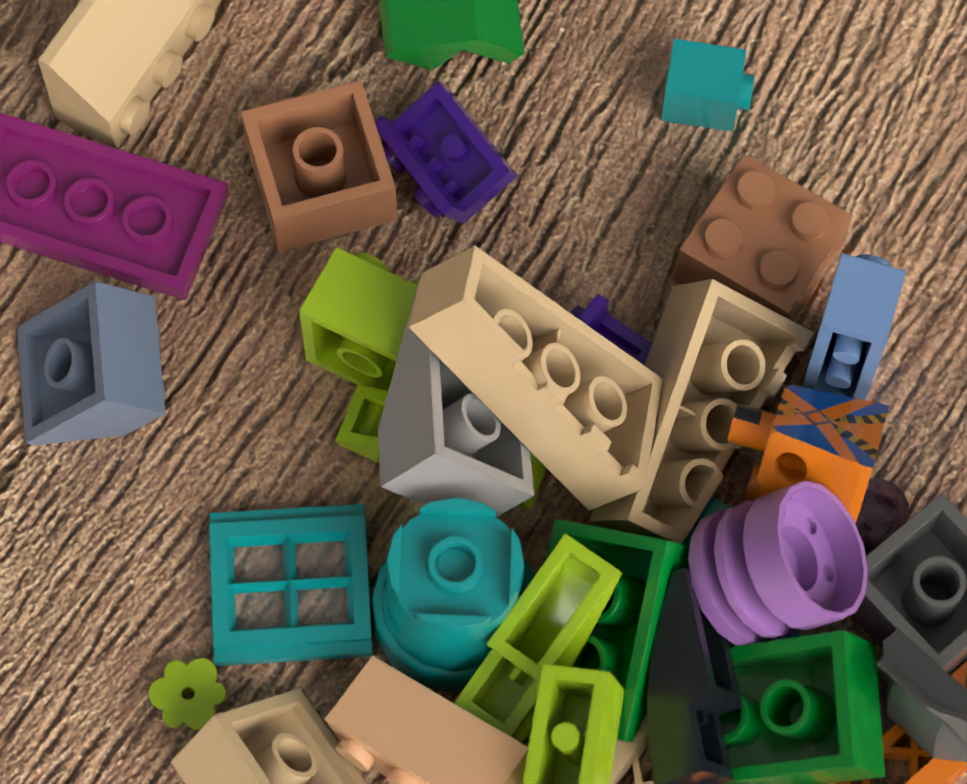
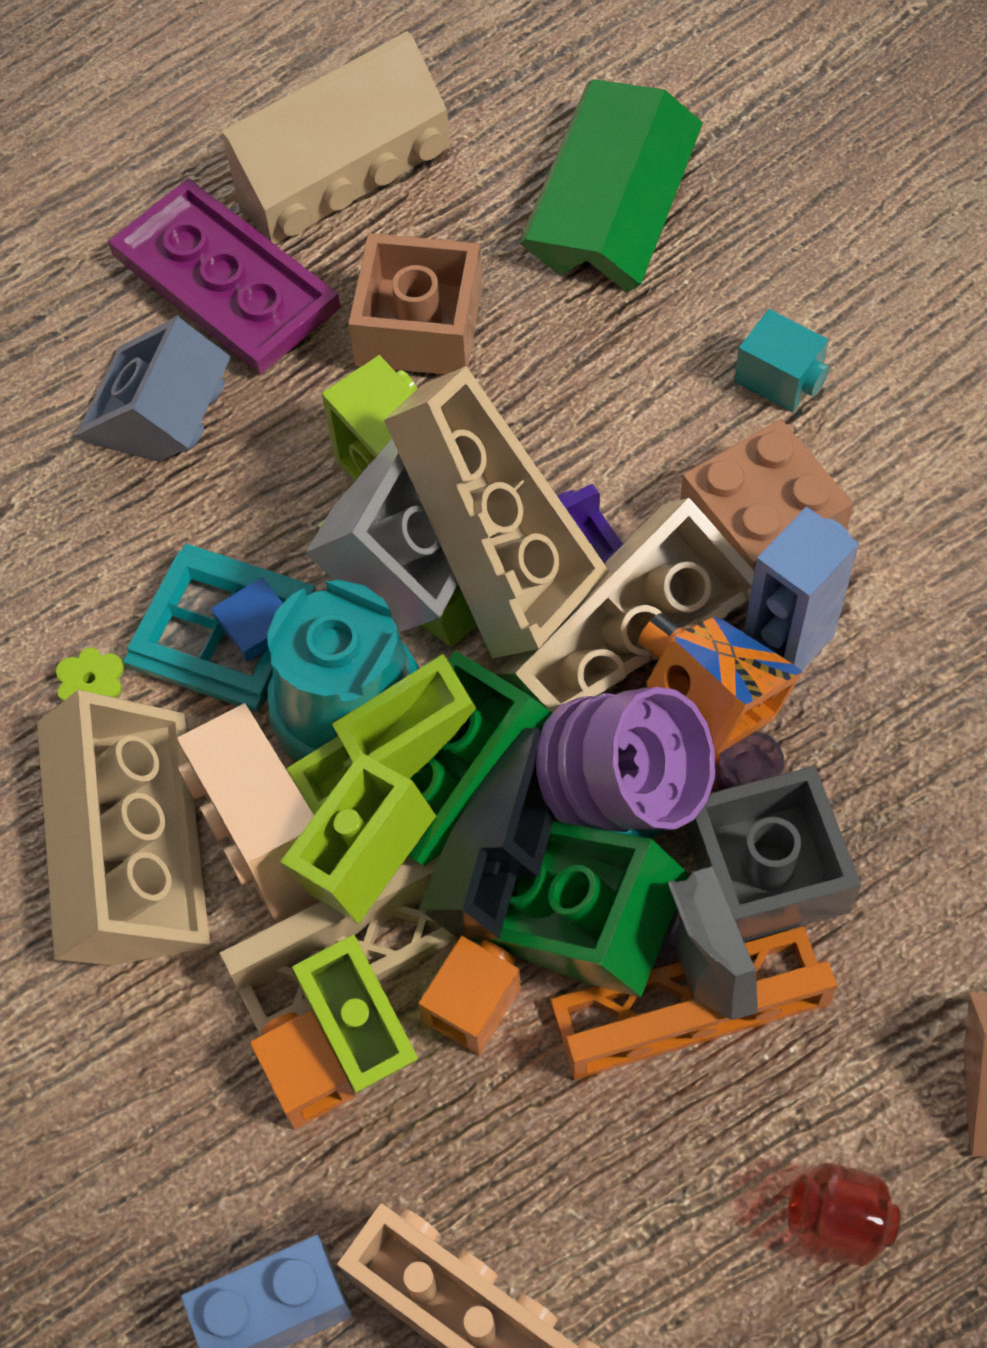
camera: 30 degrees right, 5 degrees down
dark purple bracket [375,81,518,224] -> none
none -> blue tile [211,577,283,662]

